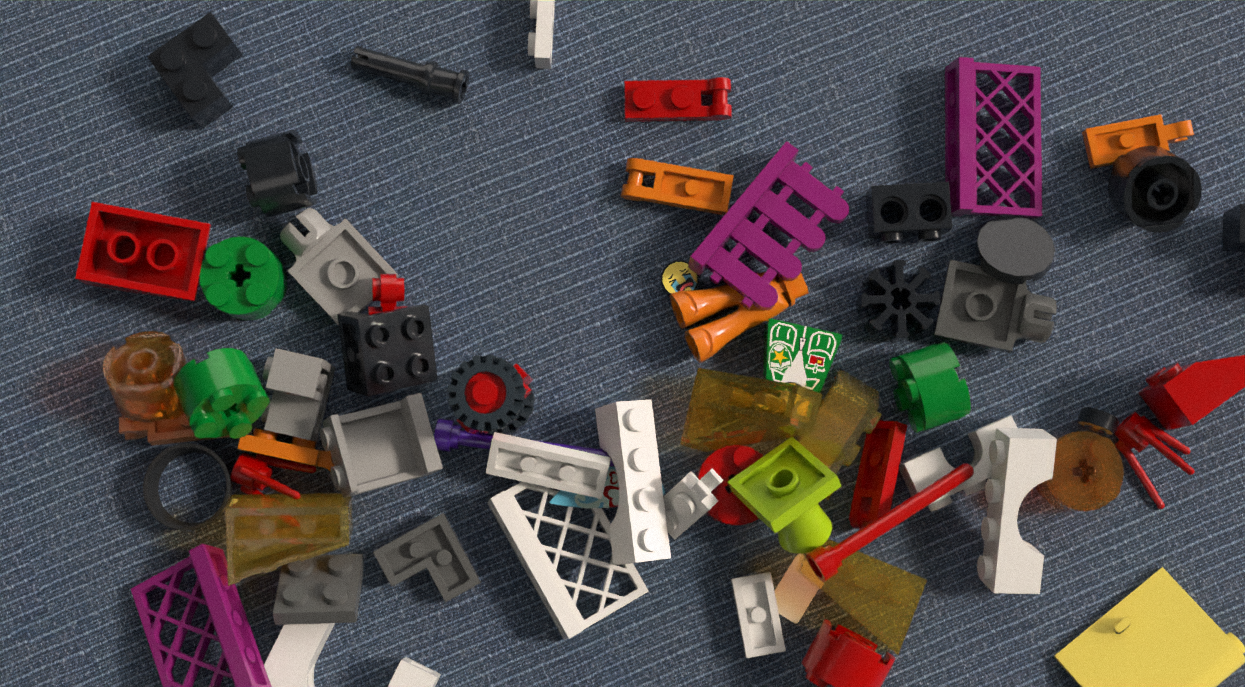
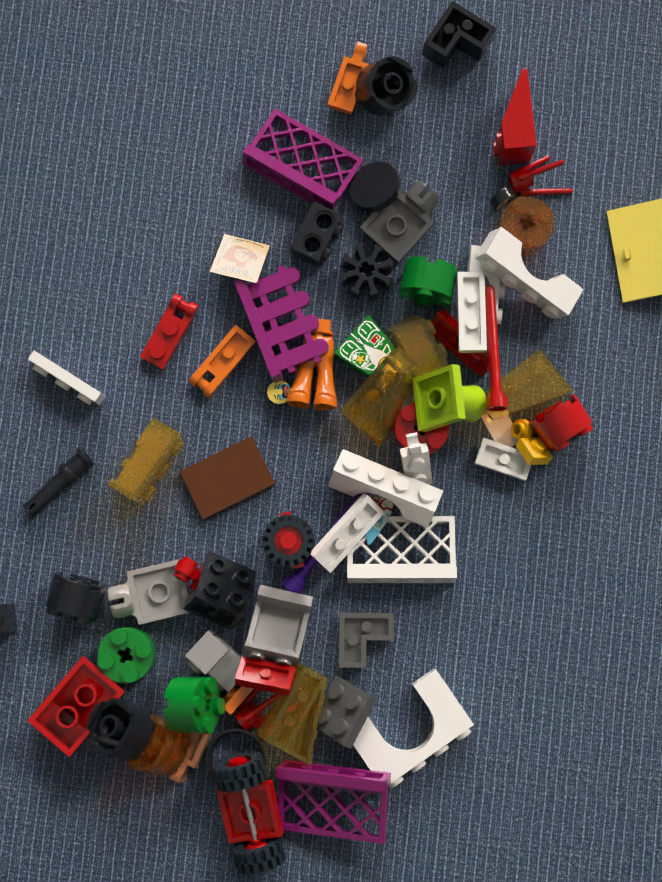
camera: 55 degrees left, 0 degrees up
none -> black brick [87,698,155,760]
none -> clear yellow wedge [107,417,185,505]
none -> reddish brown tile [180,436,275,520]
none -> sticker [210,234,270,283]
none -> plate [213,751,286,876]
none -> red plate [235,656,296,696]
none -> white plate [457,272,487,353]
none -> yellow plate [511,419,553,465]

